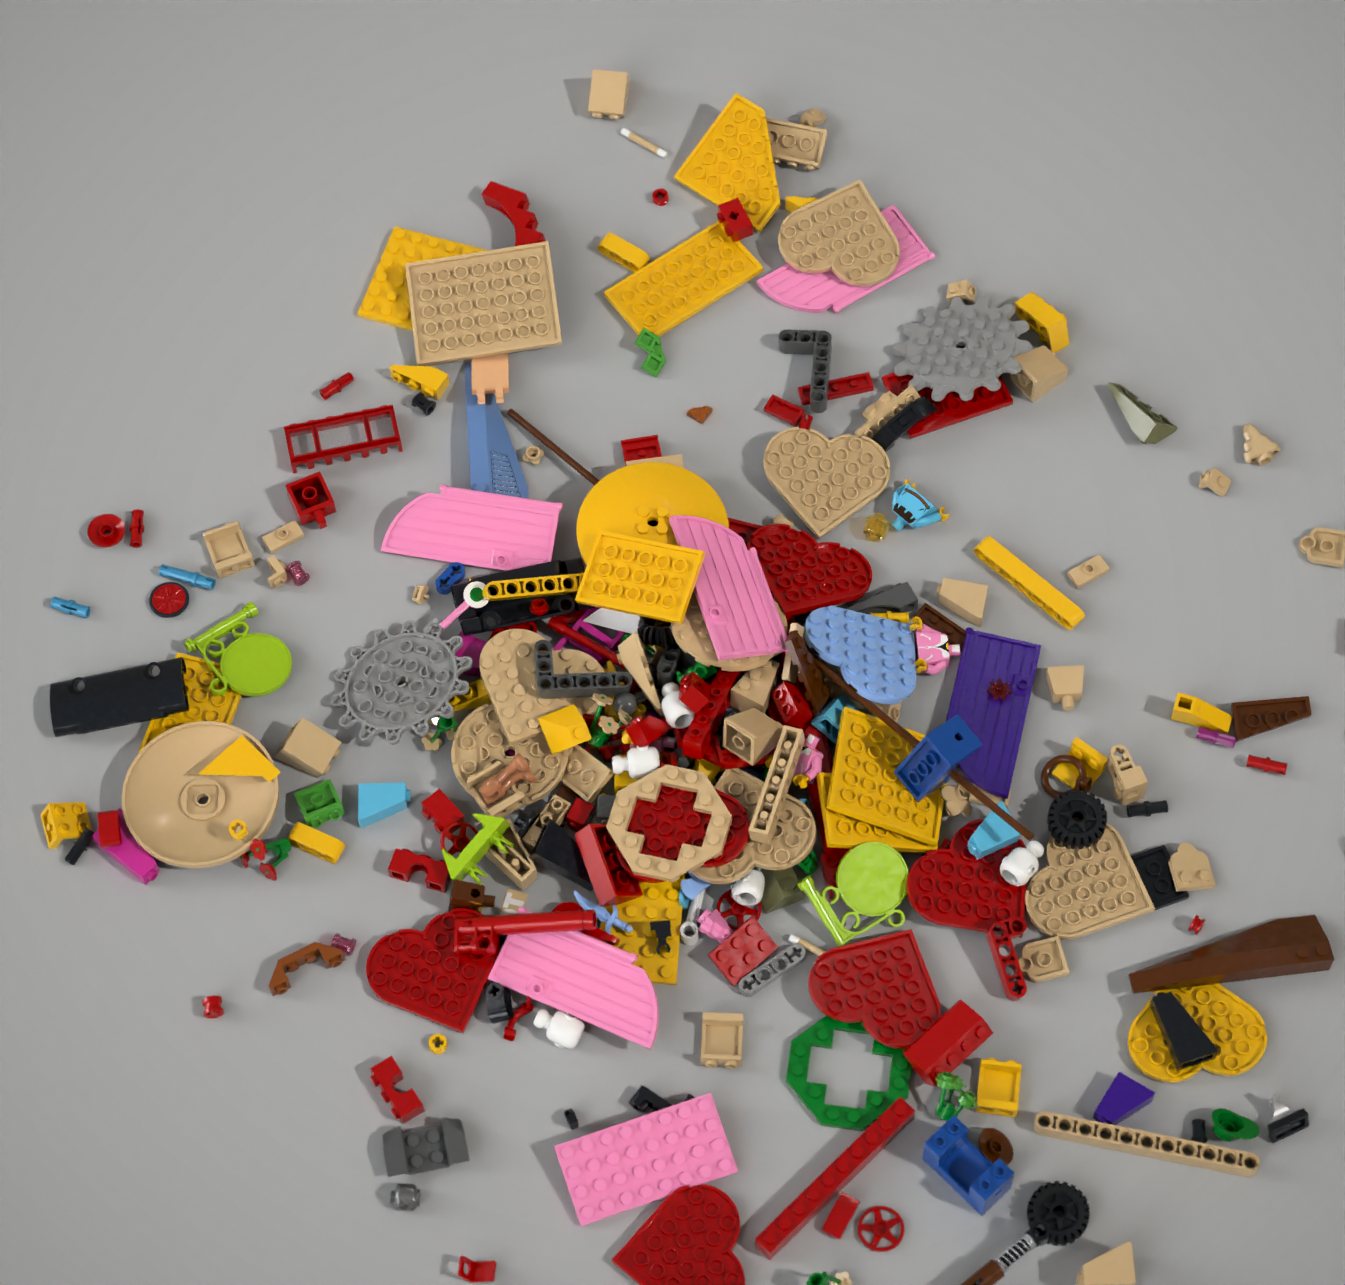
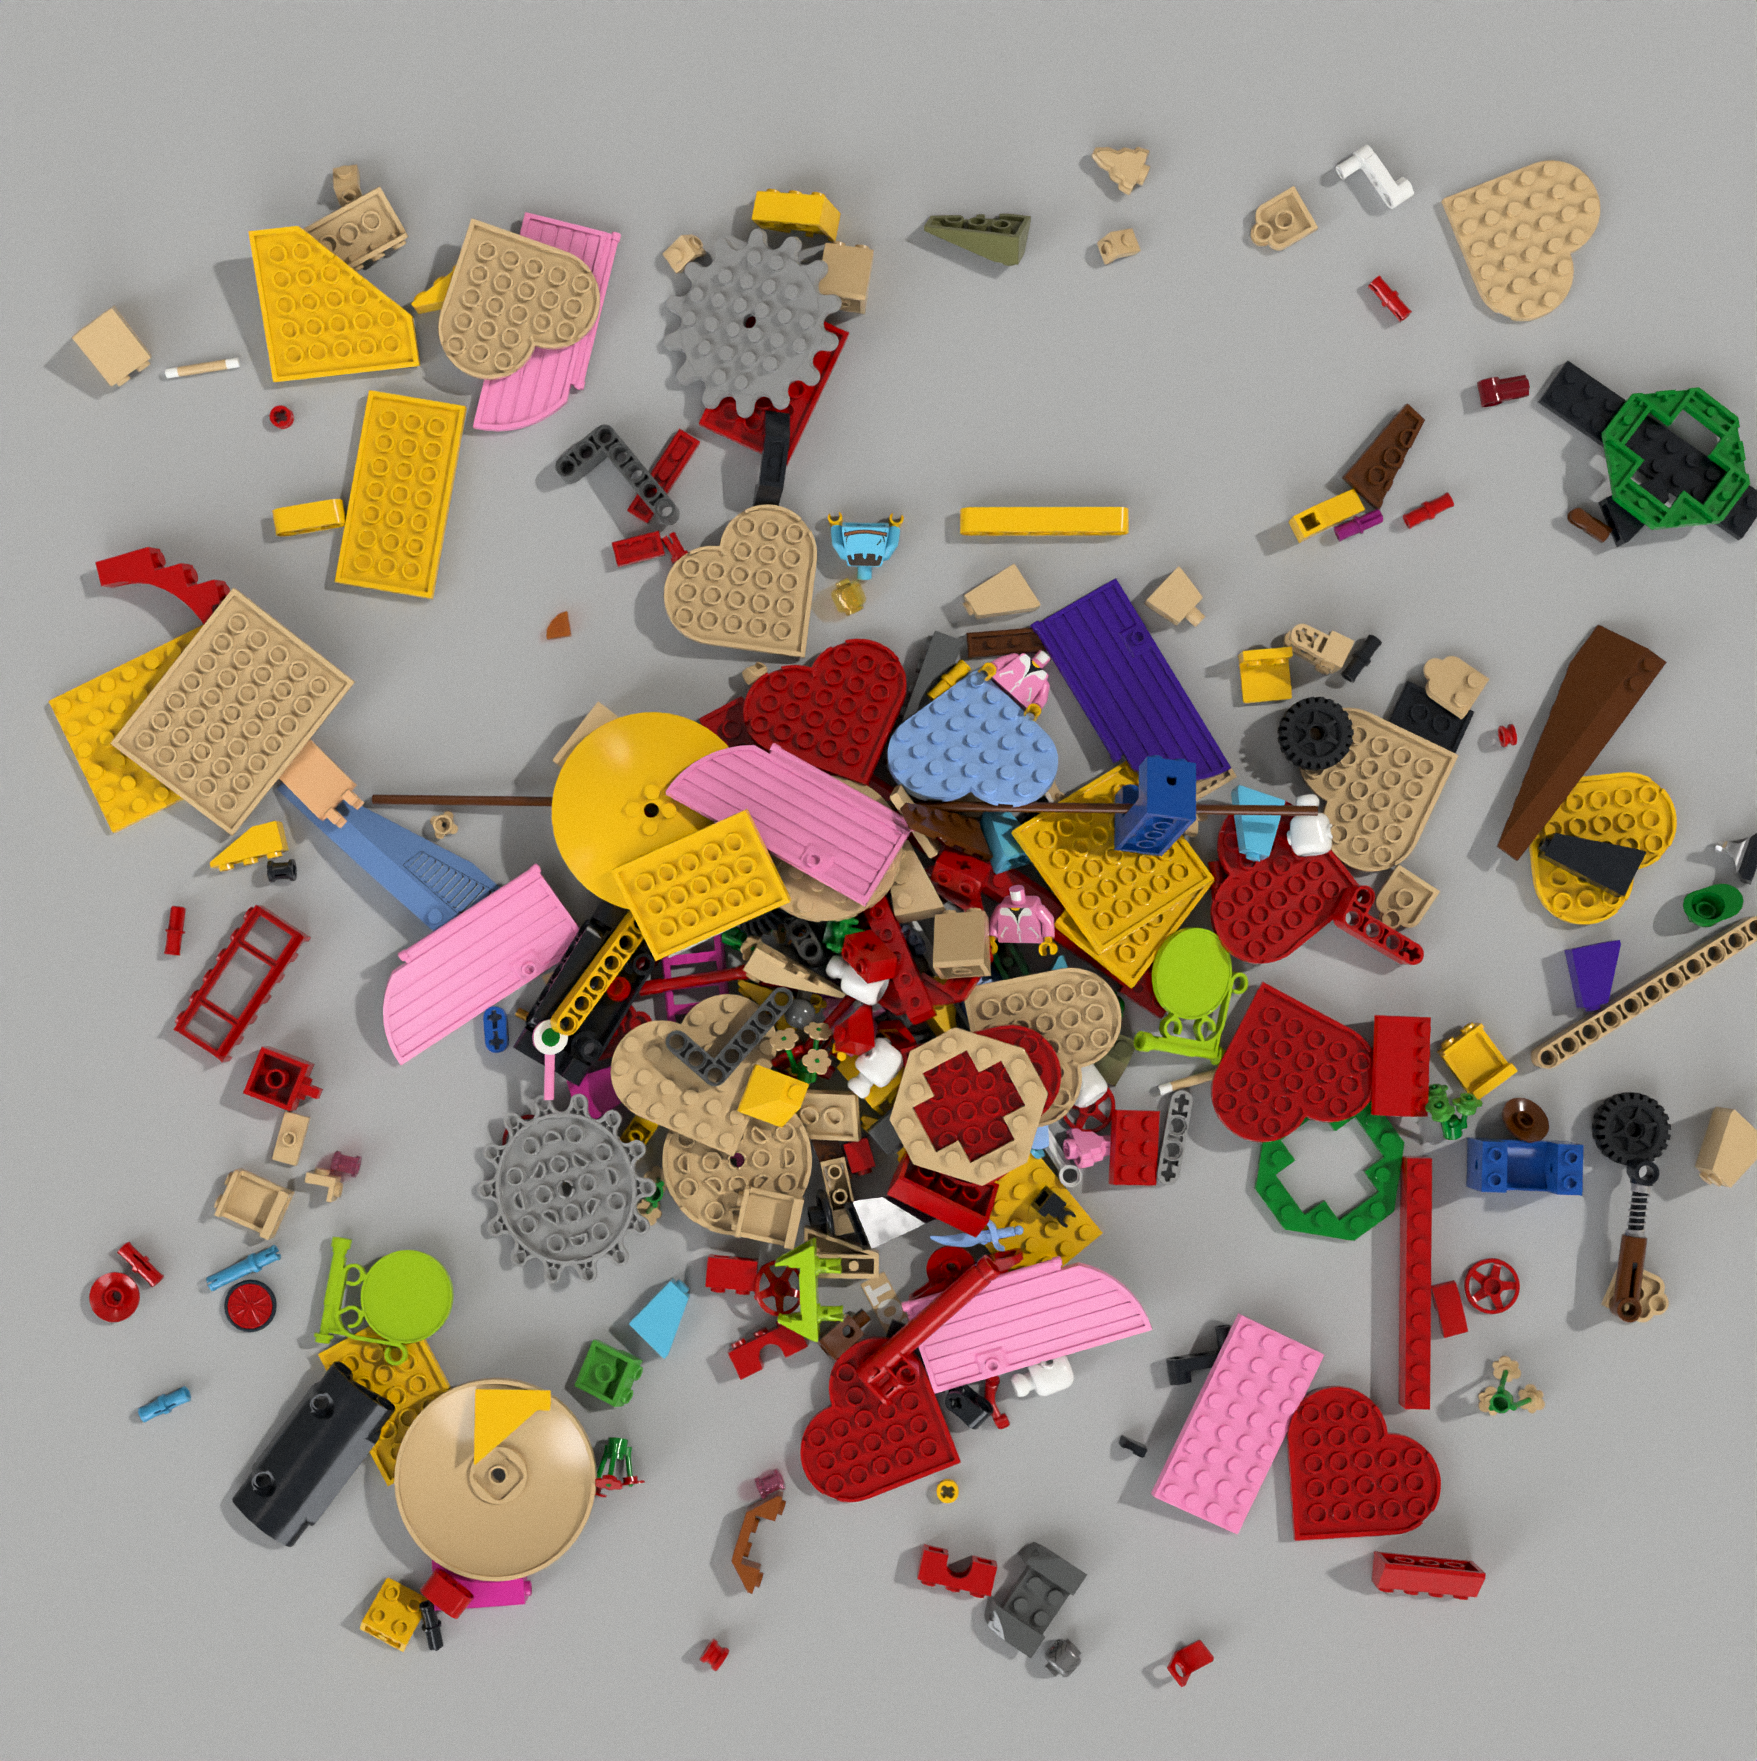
camera: 50 degrees left, 25 degrees up
yellow bush [228,820,248,840] -> none
tan slope [273,717,341,778] -> none
yellow beam [287,822,346,864] -> none
tan piece [412,585,429,605] -> none
nougat piece [479,753,537,804] -> none
red plate [621,435,662,466] -> none
bright green tile [634,328,666,377] -> none
tan panel [700,1012,743,1069] -> none
red brick [717,198,753,243] -> none
tan brick [749,725,805,845] -> none
tan bracket [855,385,921,439] -> none
clear red plant [987,678,1012,701] -> none
reddish brown piece [1041,755,1092,798] -> none
tan plate [1067,555,1110,589] -> none
black pin [1191,1119,1208,1143] -> none

